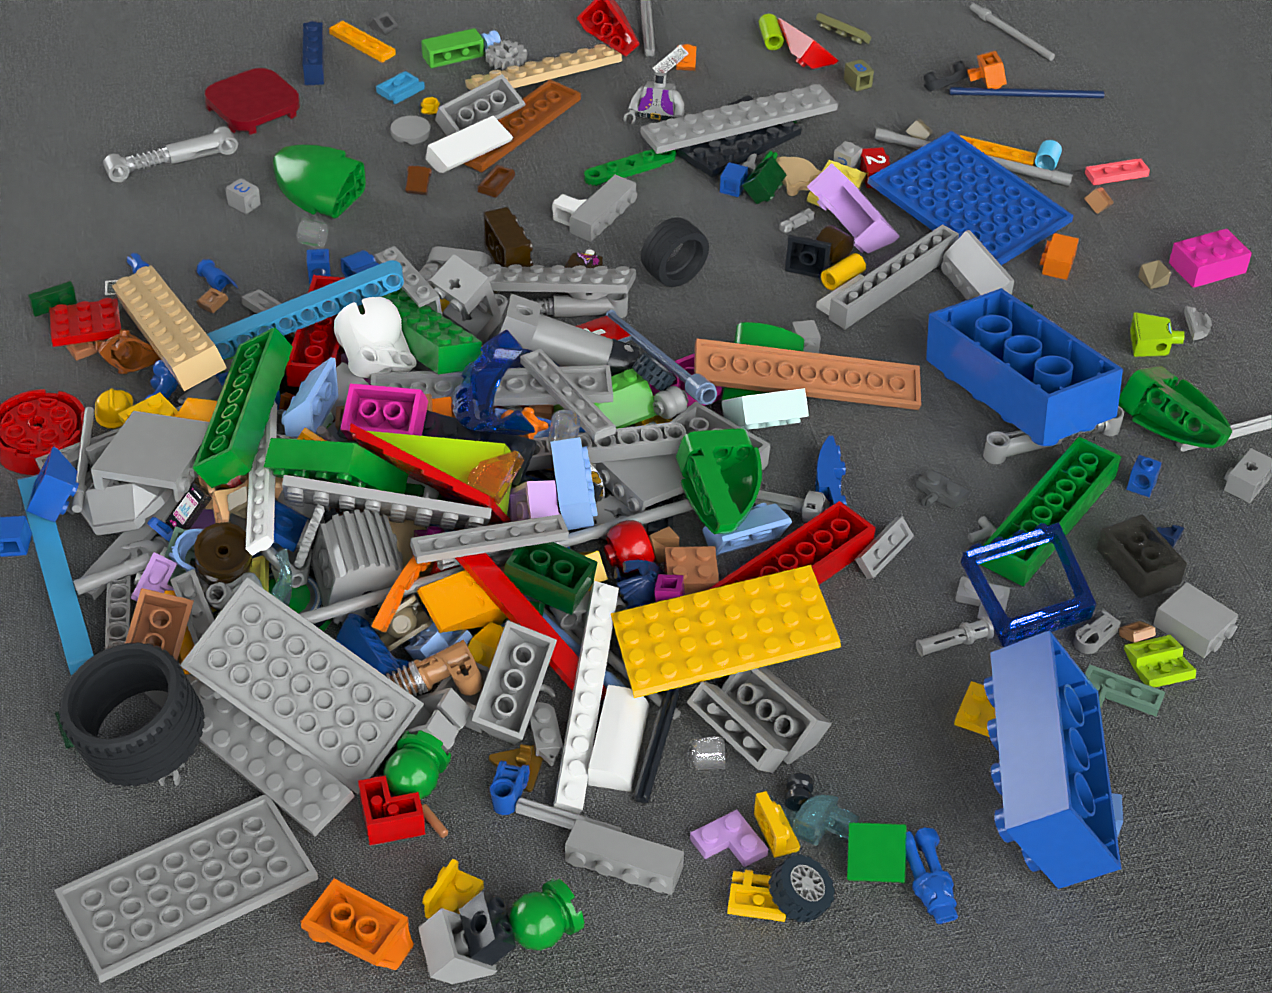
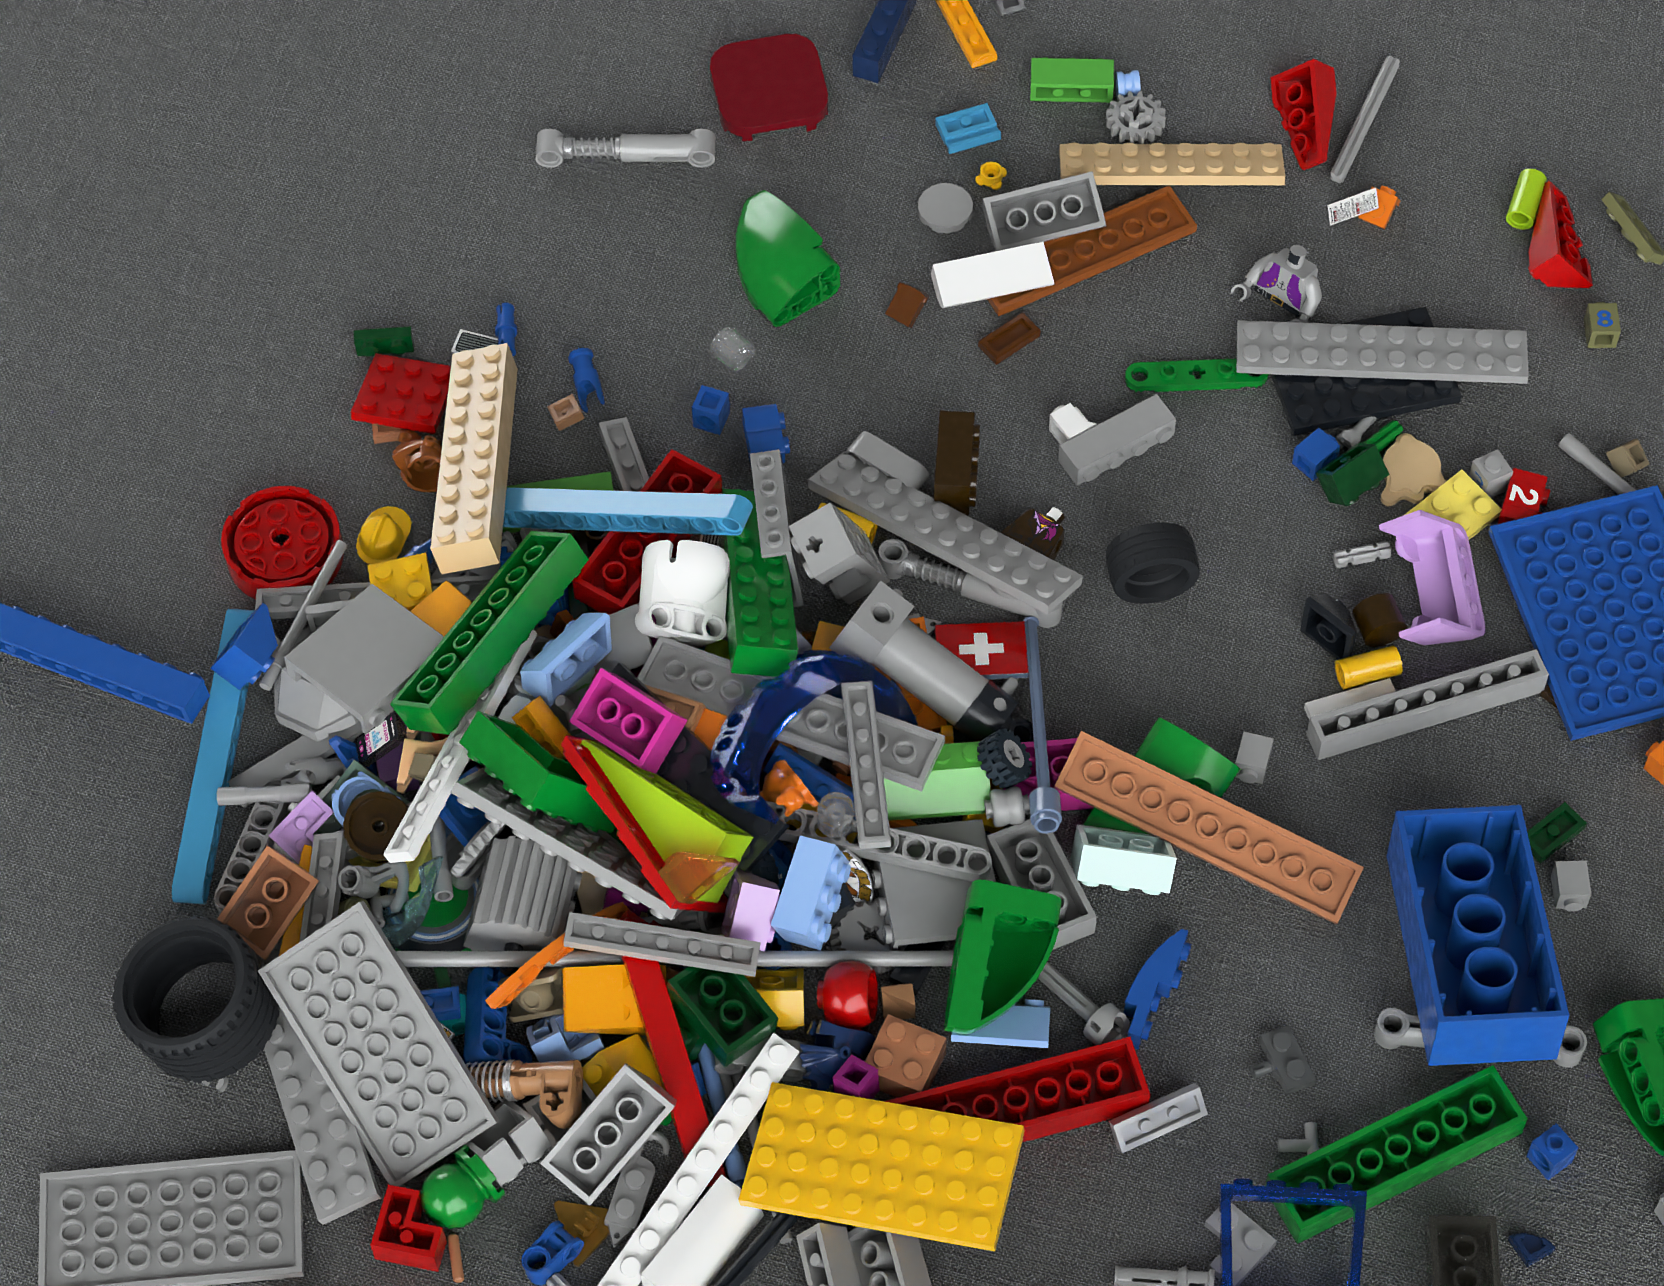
camera: 30 degrees right, 15 degrees up
light grey brick [226,178,261,214] -> none
light grey slope [941,230,1014,300] -> none

